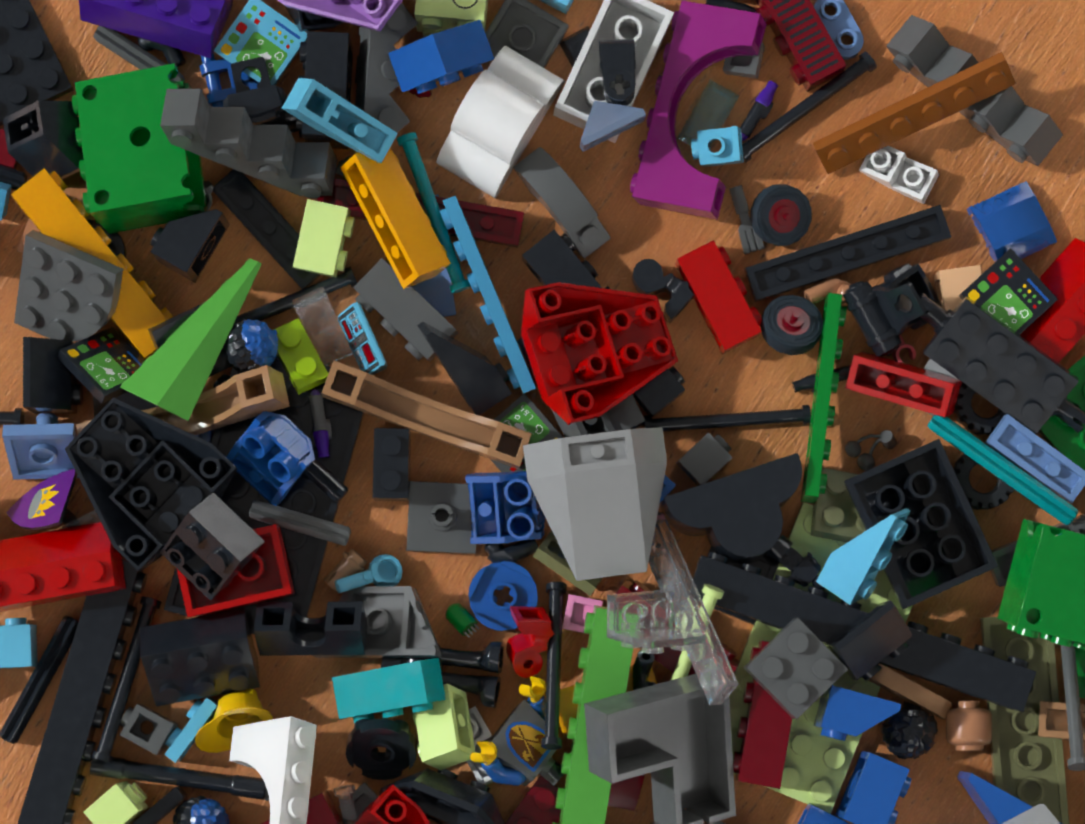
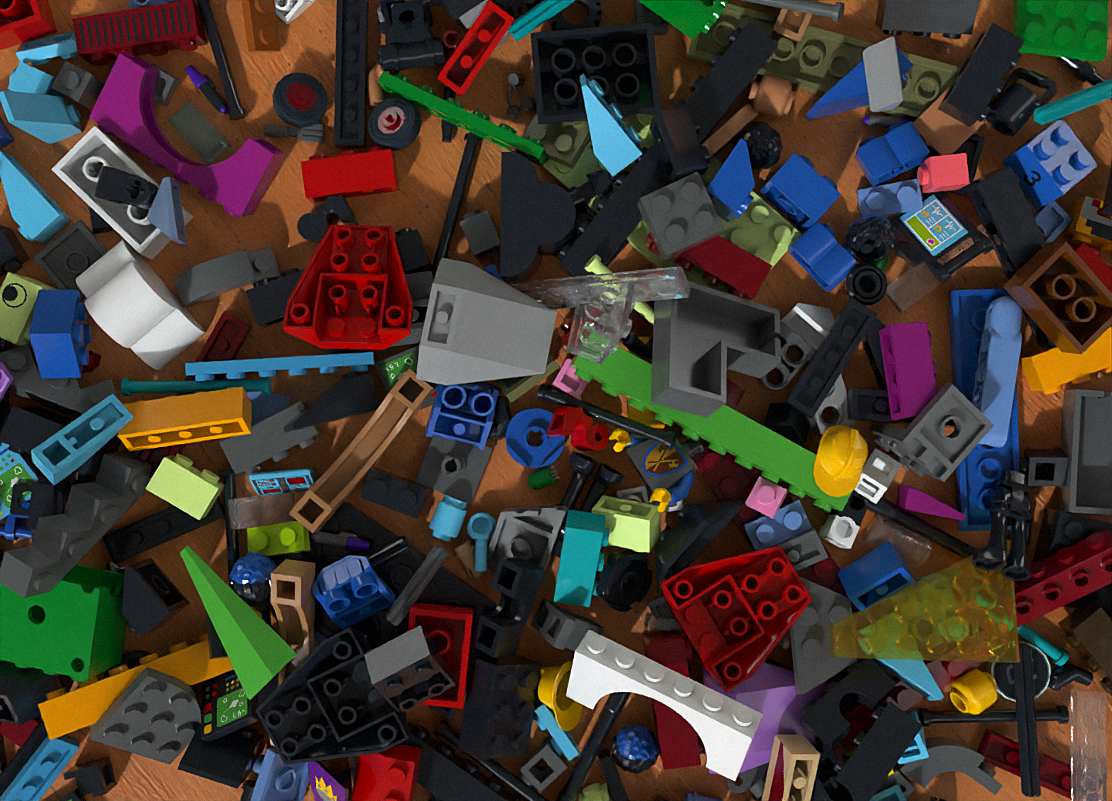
camera: 70 degrees left, 5 degrees up
medium azure brick [691,126,744,167] -> none
none -> medium azure brick [429,494,467,541]
none -> dark grey tile [531,598,604,651]

